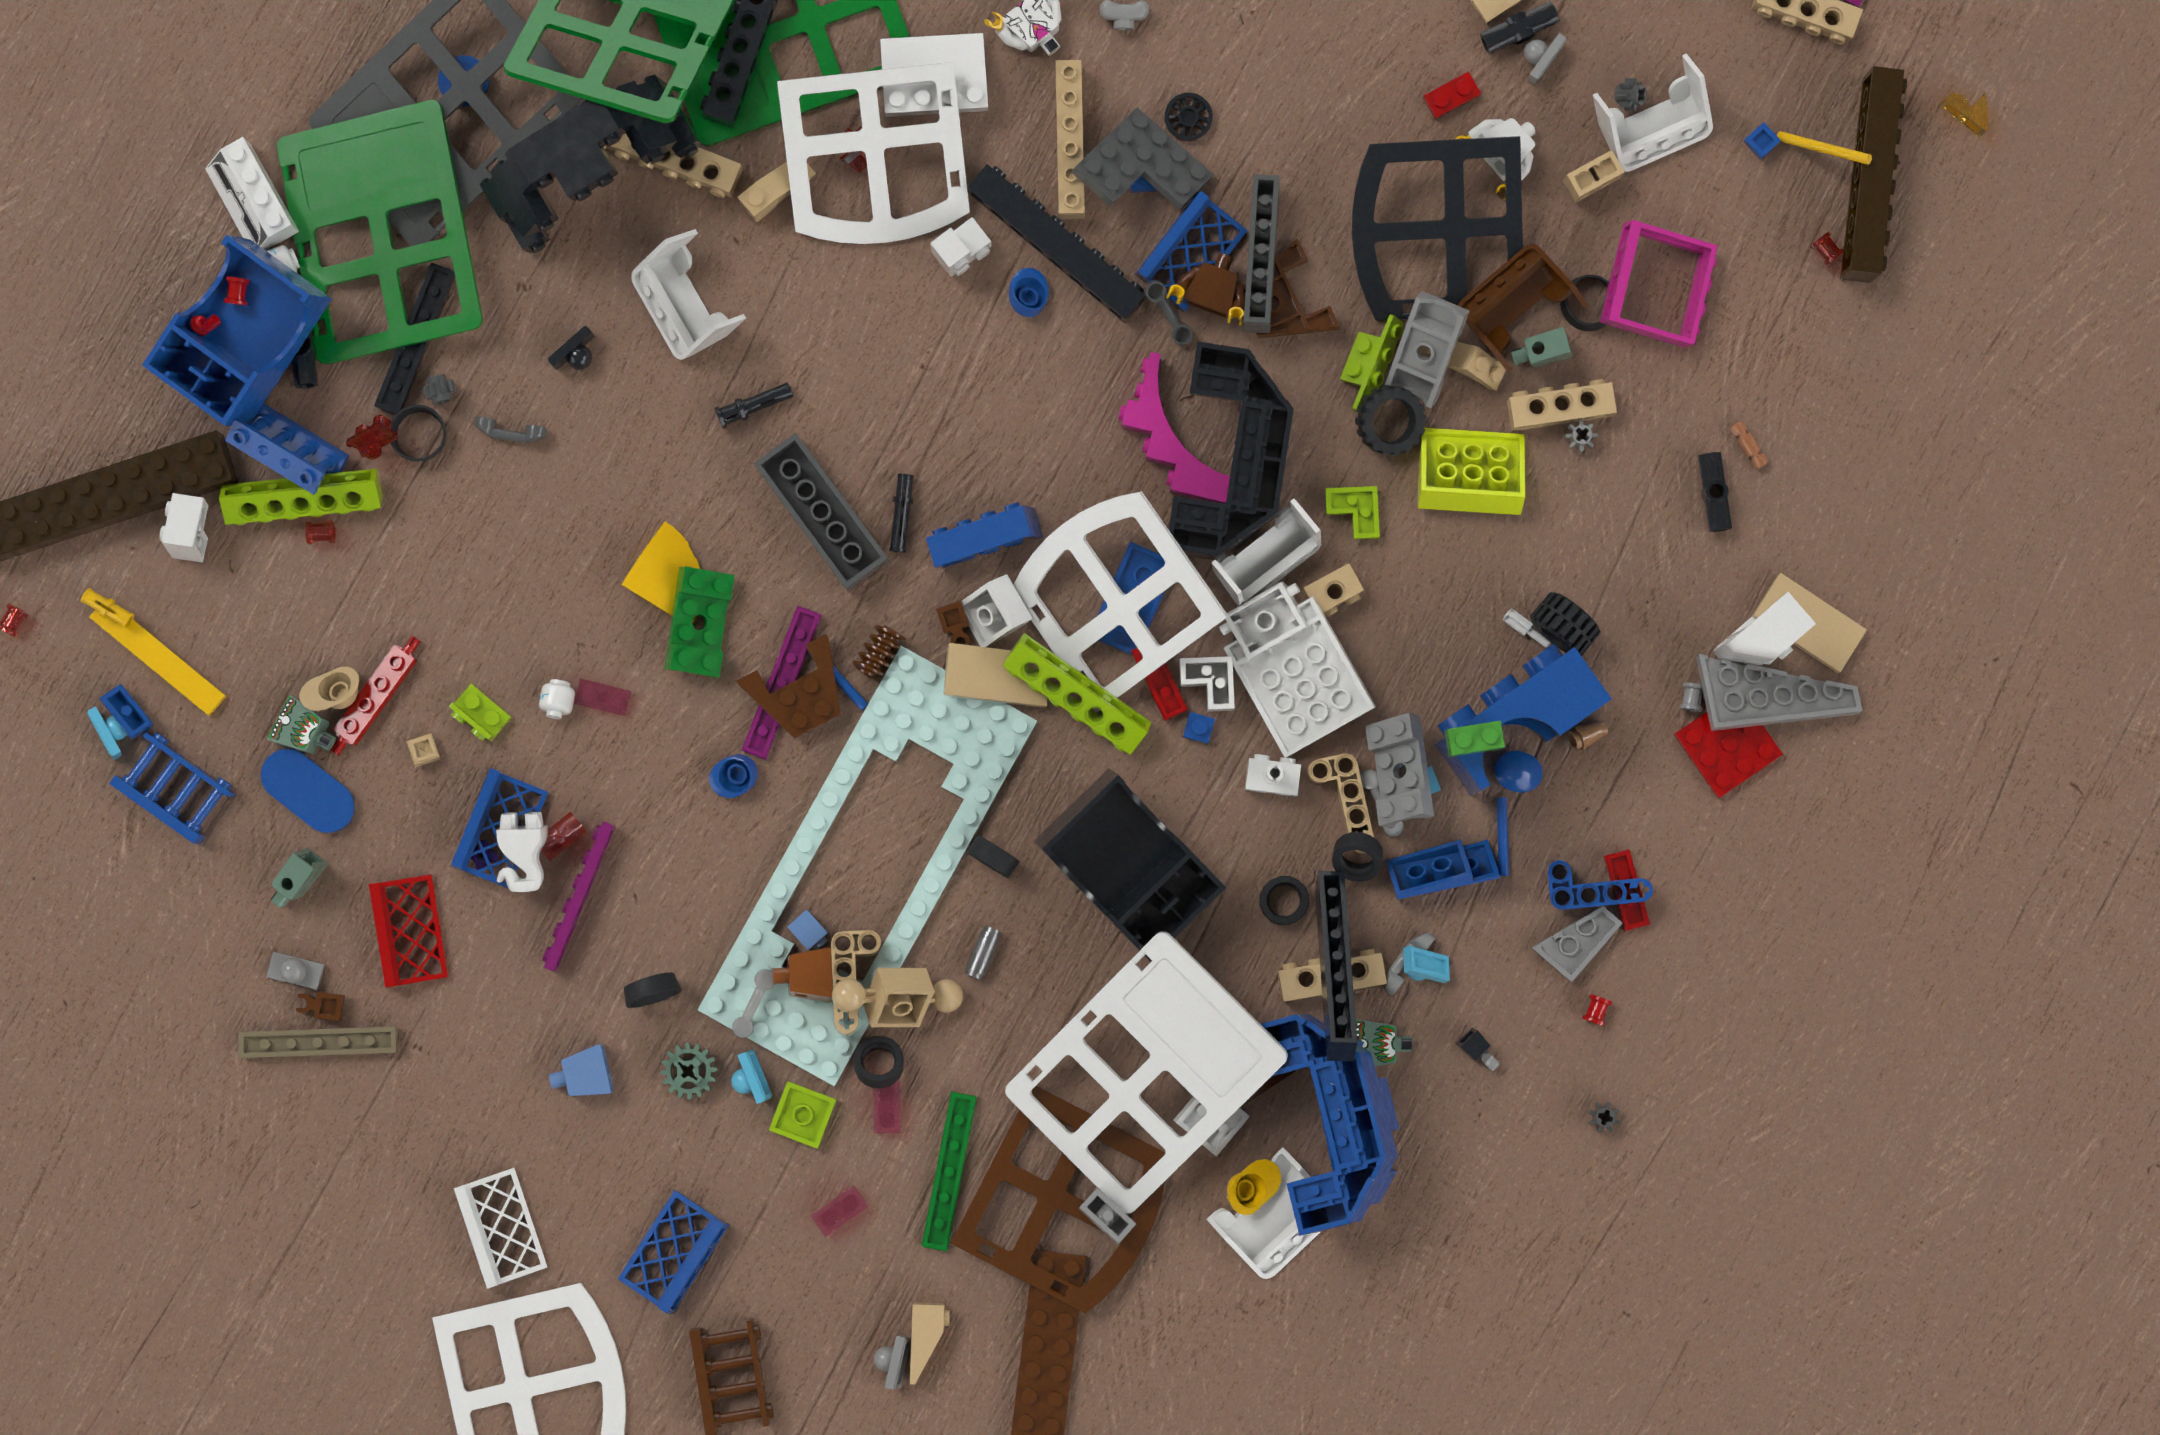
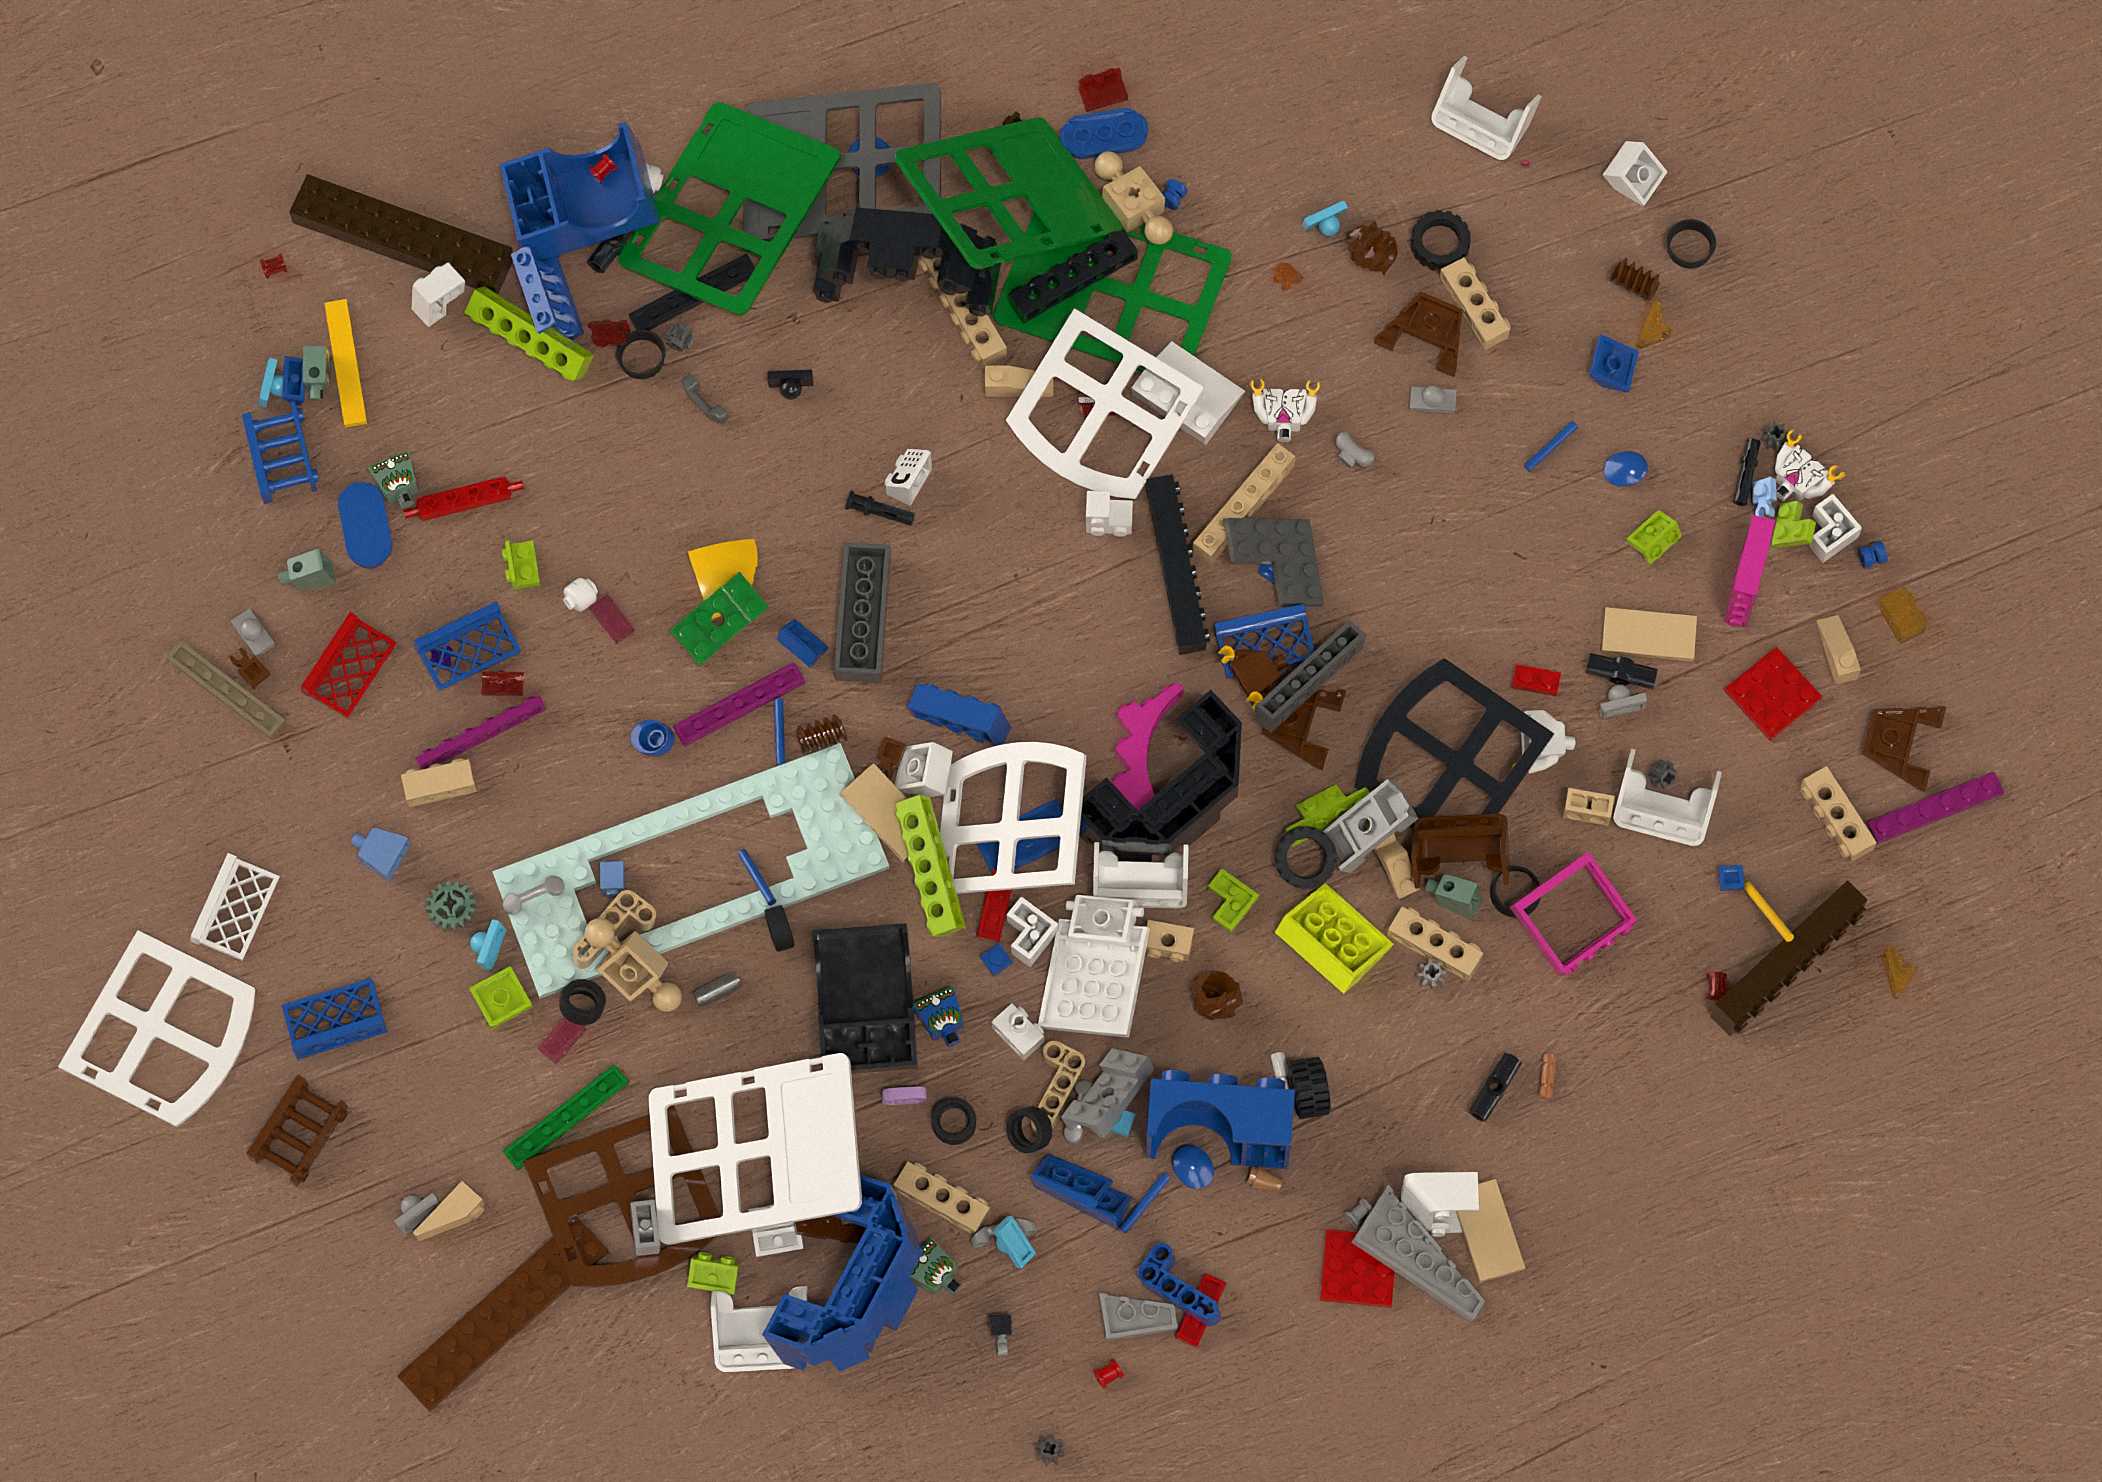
camera: 45 degrees right, 15 degrees down
yellow pin [81,588,135,628] -> none
red arm [190,314,221,336] -> none
white slope [205,137,299,250] -> none
tan piece [299,667,359,711] -> none
clear red bush [305,520,336,544] -> none
tan tile [406,733,440,767] -> none
white hips [496,812,548,892] -> none
black tyre [623,972,682,1008] -> none
white windscreen [632,229,746,360] -> none
reddish brown wing [736,634,841,739] -> none
dark orange torso [772,948,832,1002] -> none
clear pink plate [810,1185,869,1237] -> none
black pin [889,473,914,553] -> none
blue hat [1009,268,1049,317] -> none
dark grey bar [1145,280,1193,345] -> none
black wheel [1164,93,1213,141] -> none
yellow piece [1226,1159,1281,1215] -> none
black brick [1315,871,1357,1061] -> none
bright green brick [1444,721,1505,757] -> none
none -> sand green torso [303,346,332,401]
none -> tan brick [401,758,477,807]
none -> lime bracket [687,1252,741,1295]
none -> blue bar [738,849,776,906]
none -> blue slope [777,619,829,667]
none -> lavender beam [882,1087,927,1105]
none -> white slope [884,449,932,506]
none -> torso [914,986,963,1047]
none -> reddish brown hair [1190,971,1243,1020]

